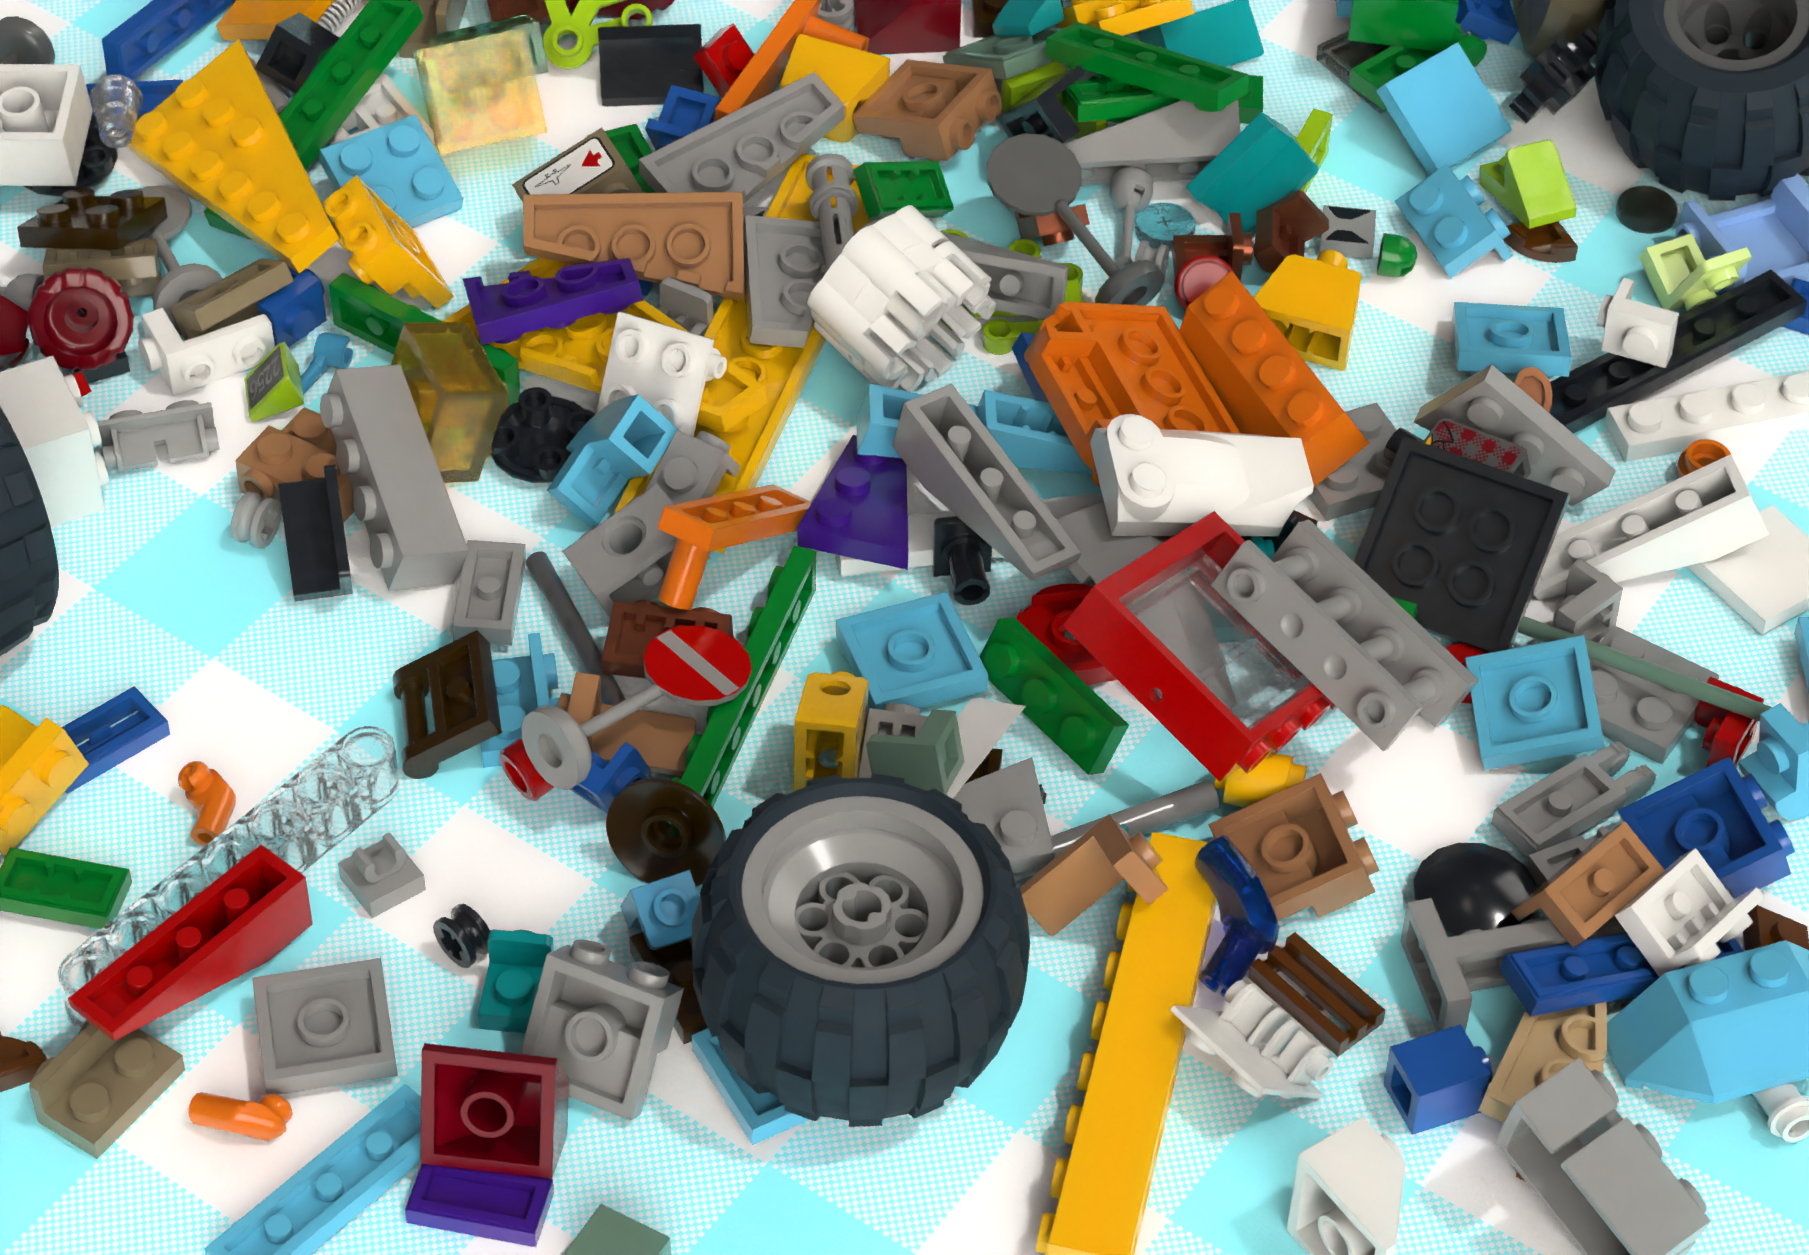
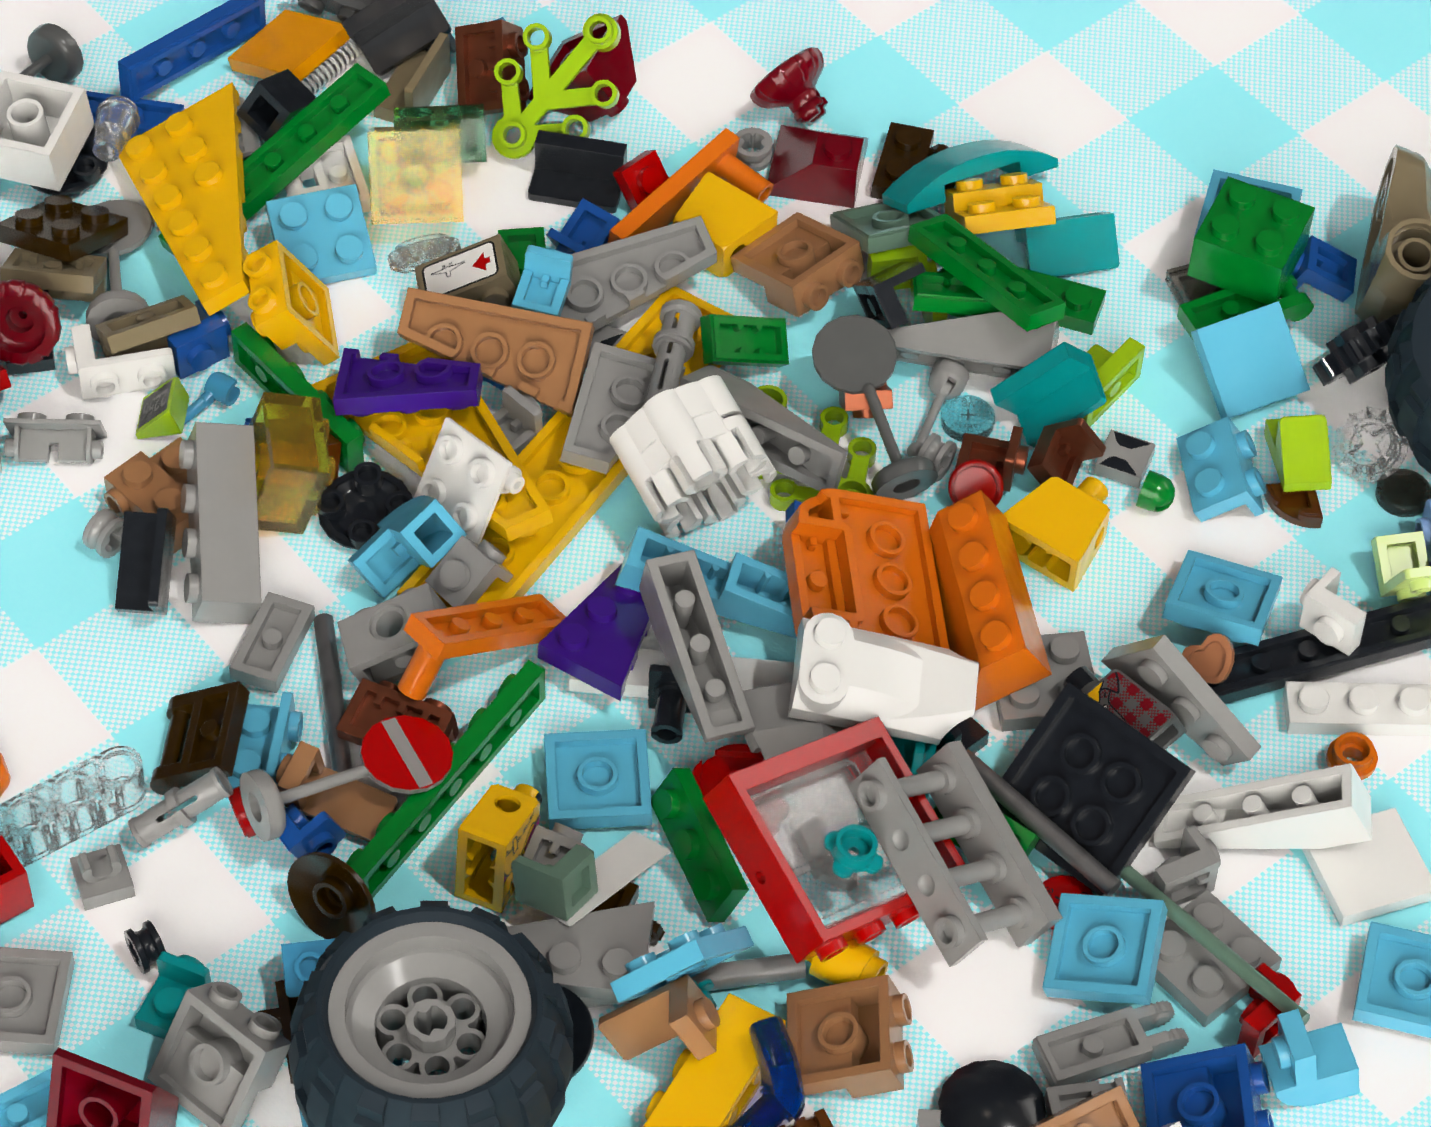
camera: 15 degrees right, 5 degrees up
none -> light grey pin [128,767,233,848]
none -> clear gear [387,233,461,274]
none -> medium azure bracket [511,245,573,317]
none -> medium azure plate [610,923,754,1003]
none -> teal plate [824,824,883,878]
none -> flat silver bar [966,749,1122,896]
none -> clear gear [1331,406,1409,483]

